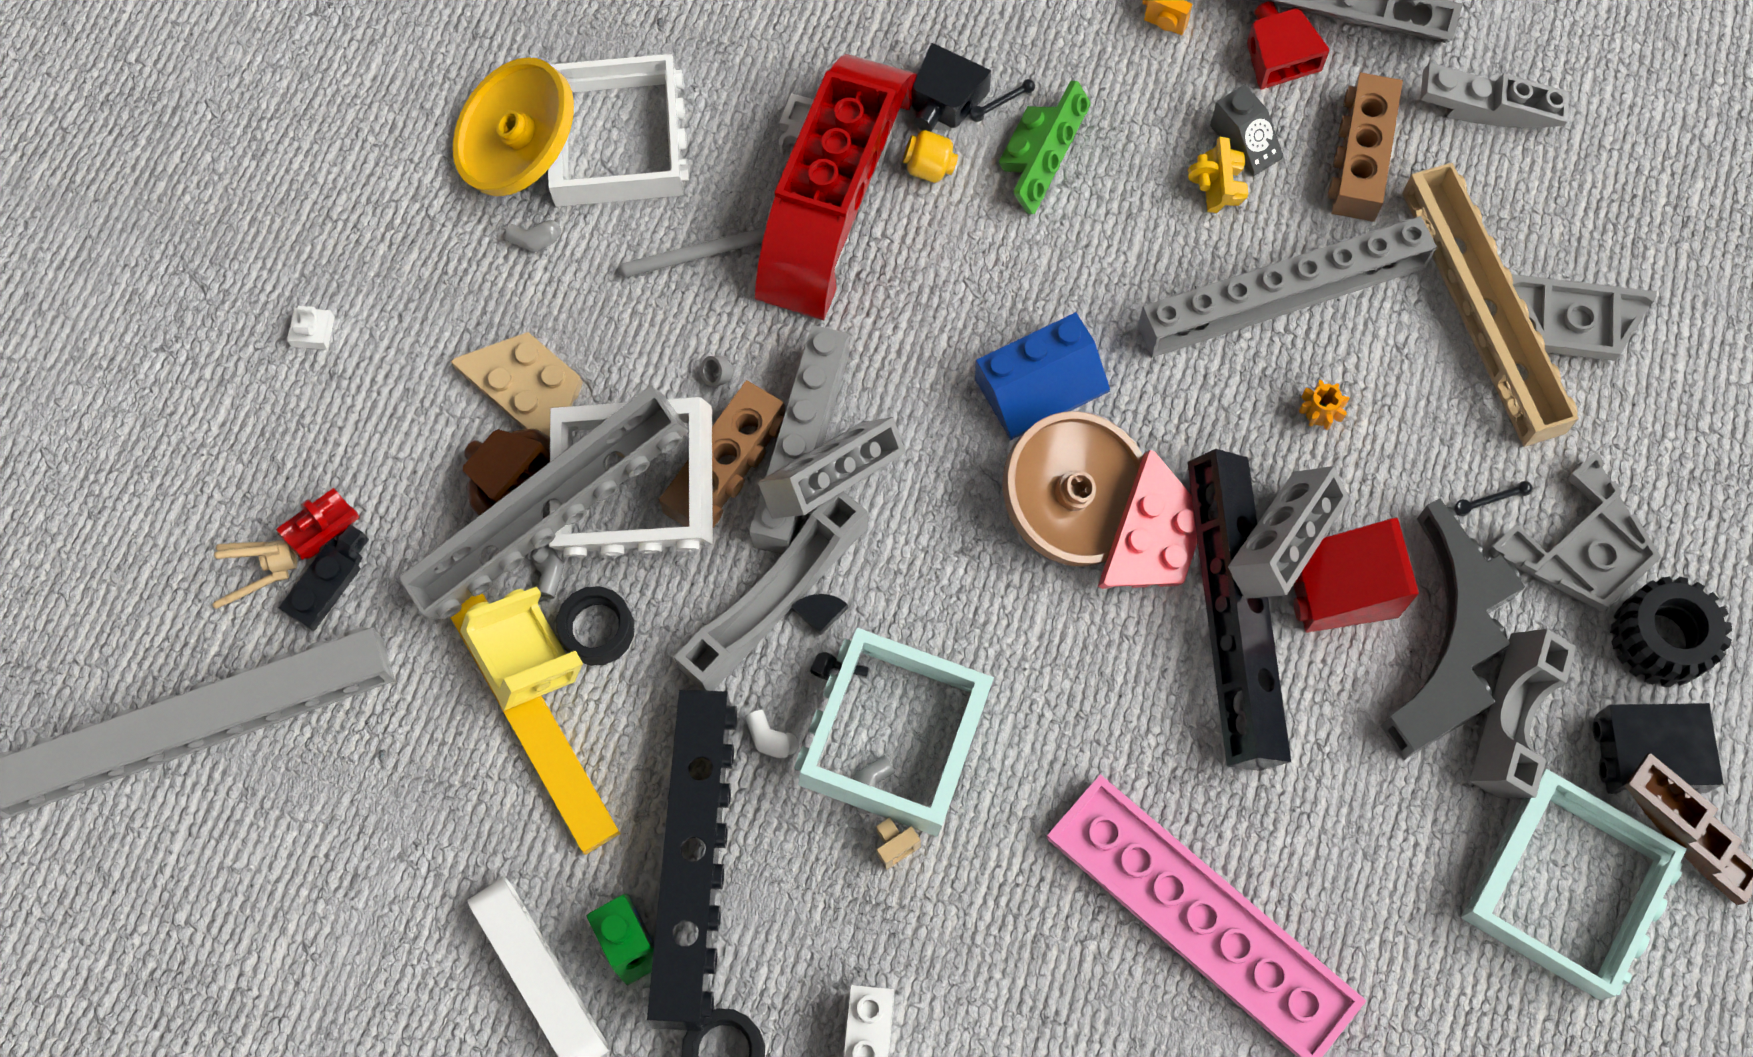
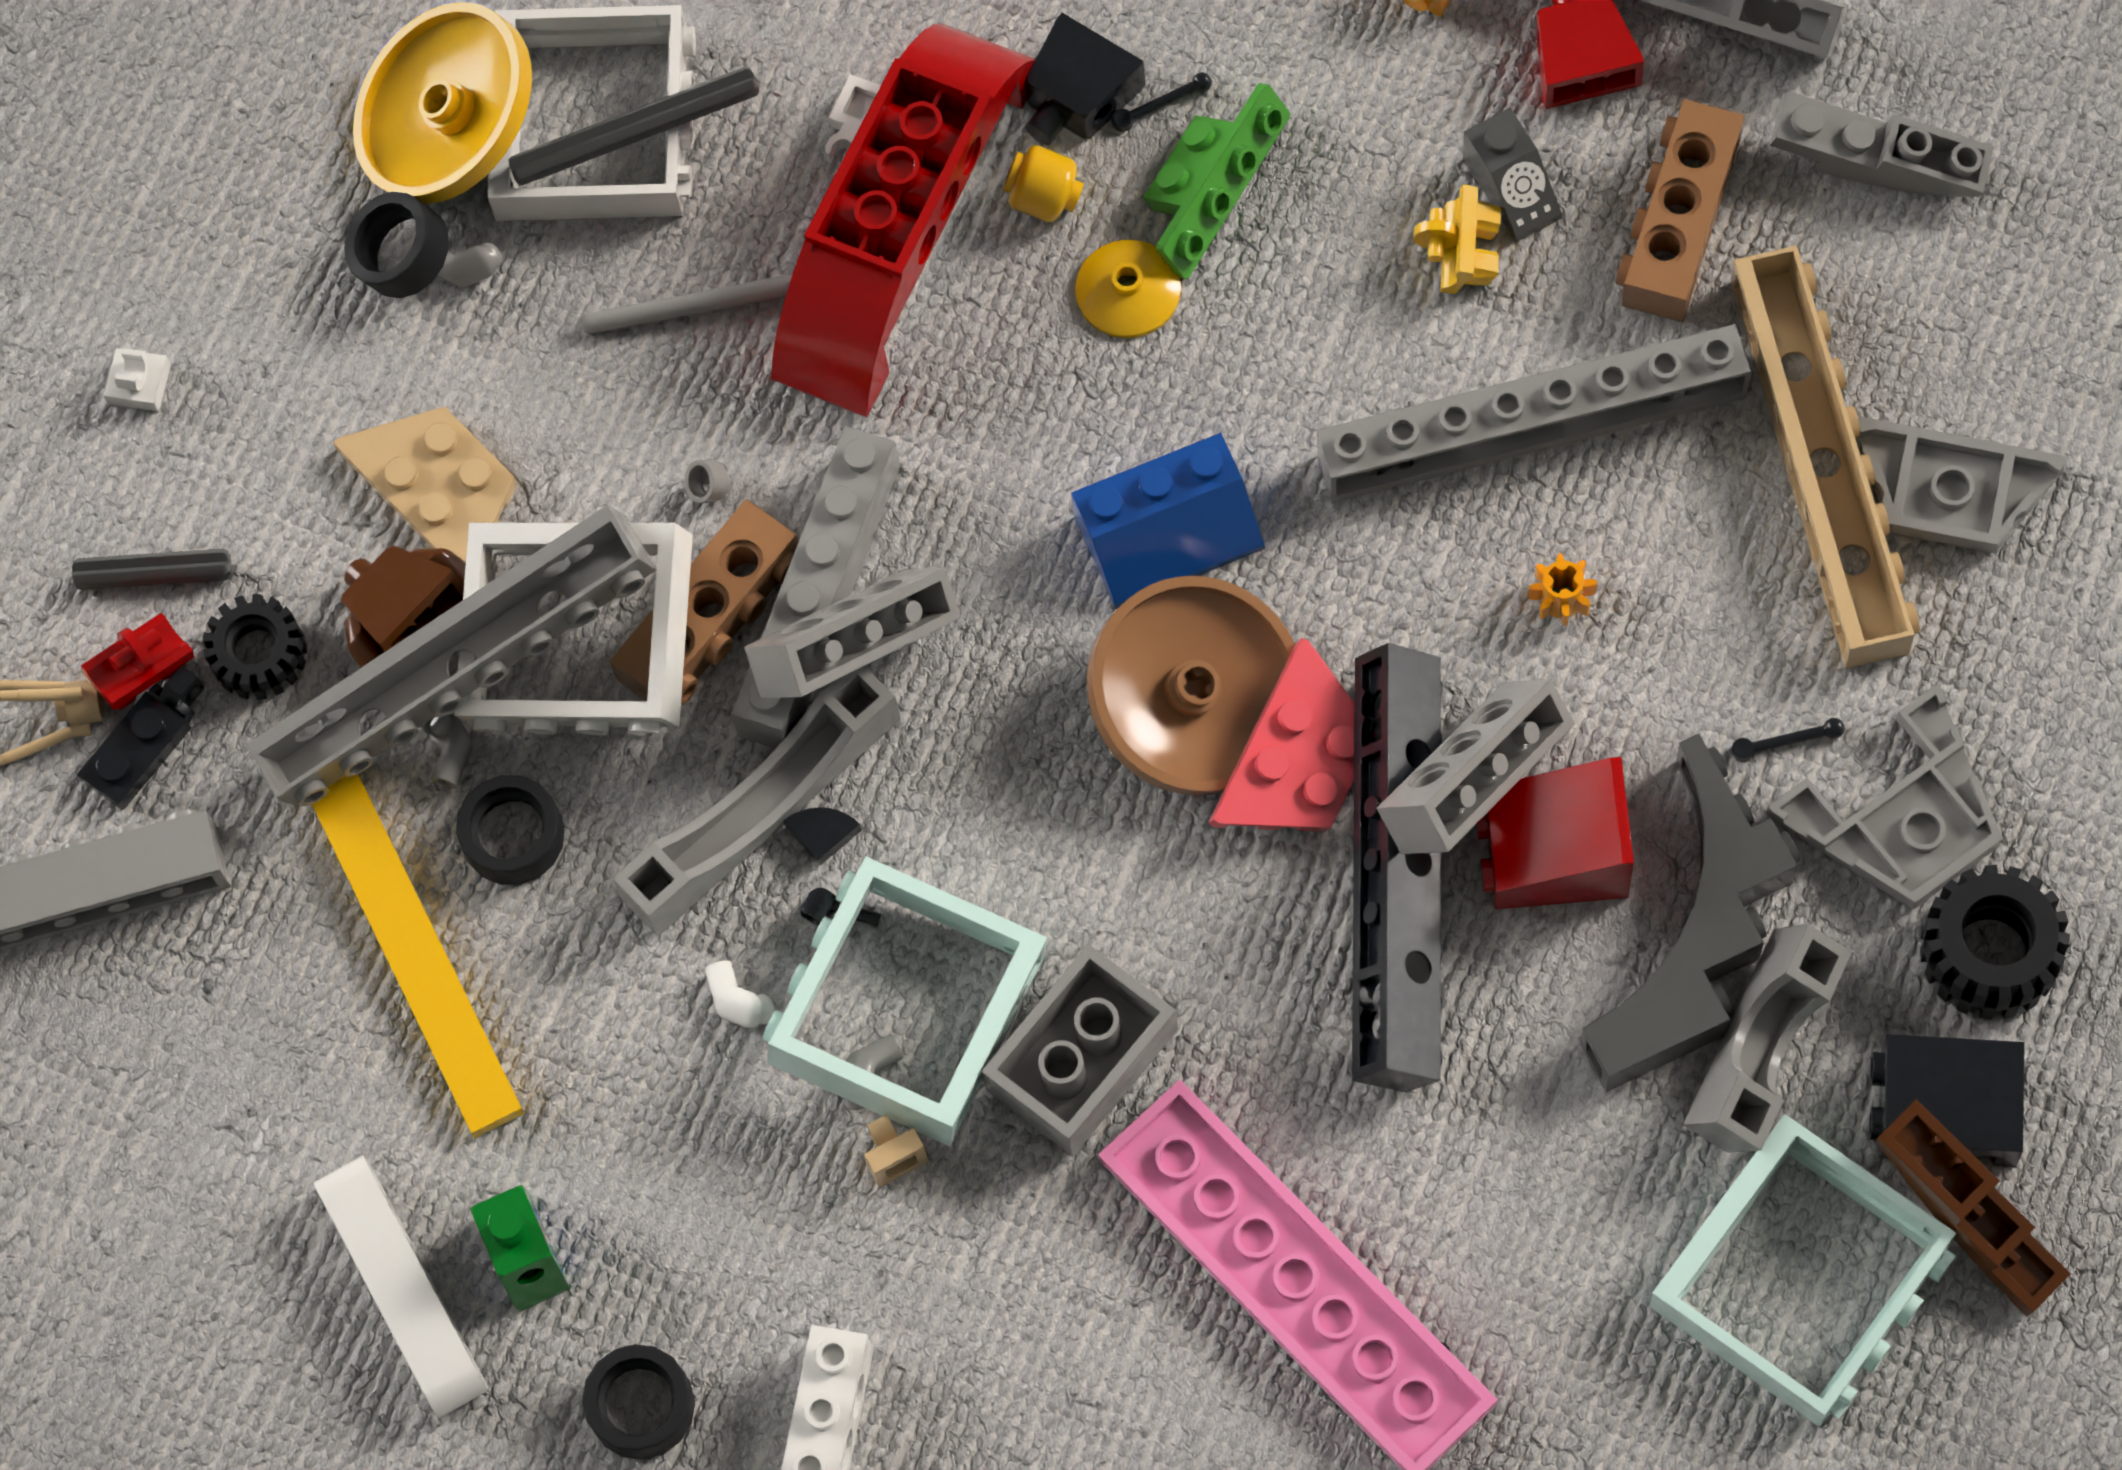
camera: 10 degrees right, 0 degrees up
light yellow panel [460,587,583,710] -> none
black piece [647,690,737,1031] -> none
none -> dark grey axle [72,548,232,590]
none -> black tyre [202,594,307,700]
none -> black tyre [344,191,449,298]
none -> dark grey axle [508,67,759,186]
none -> light grey brick [981,944,1178,1157]
none -> yellow dish [1075,239,1181,338]

